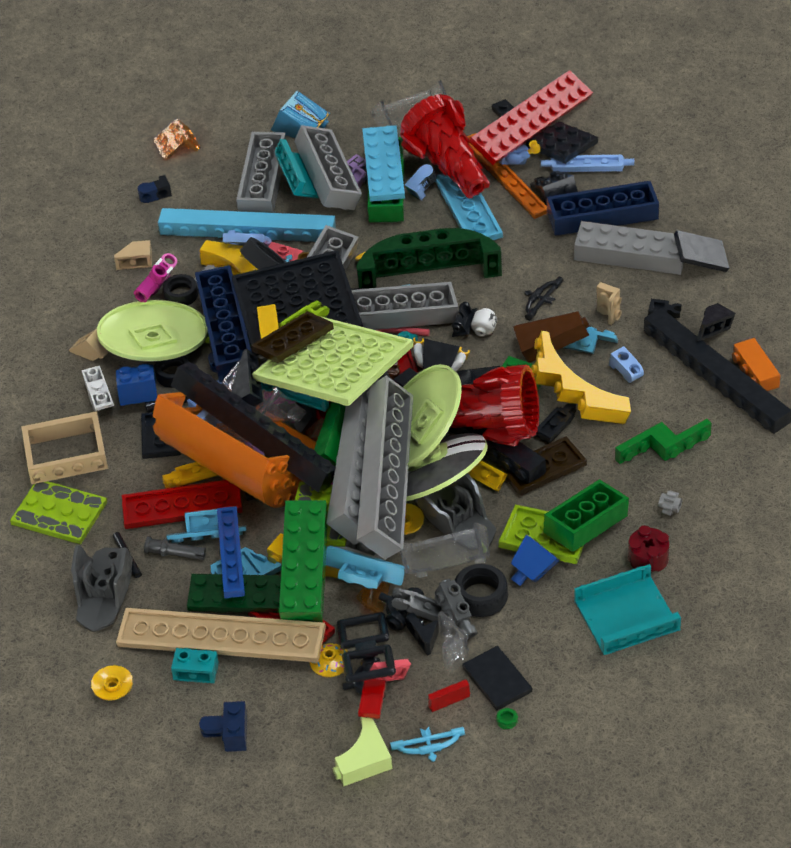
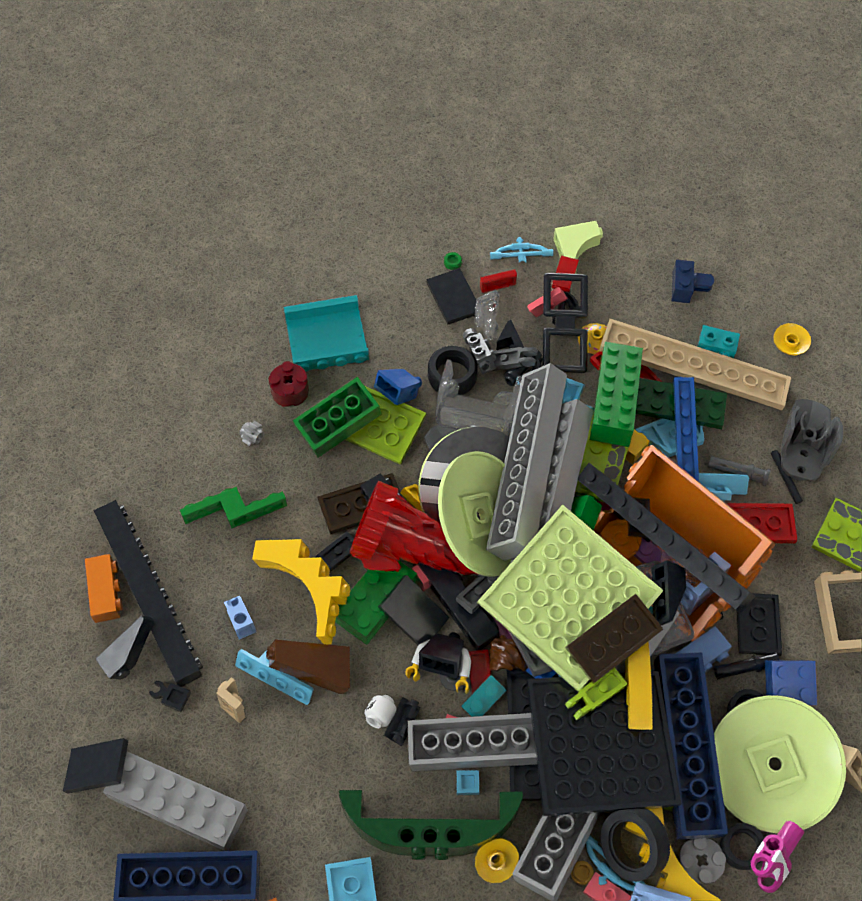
camera: 175 degrees left, 15 degrees up
white slope [82,366,114,411] -> none
black piece [525,276,564,321] -> none

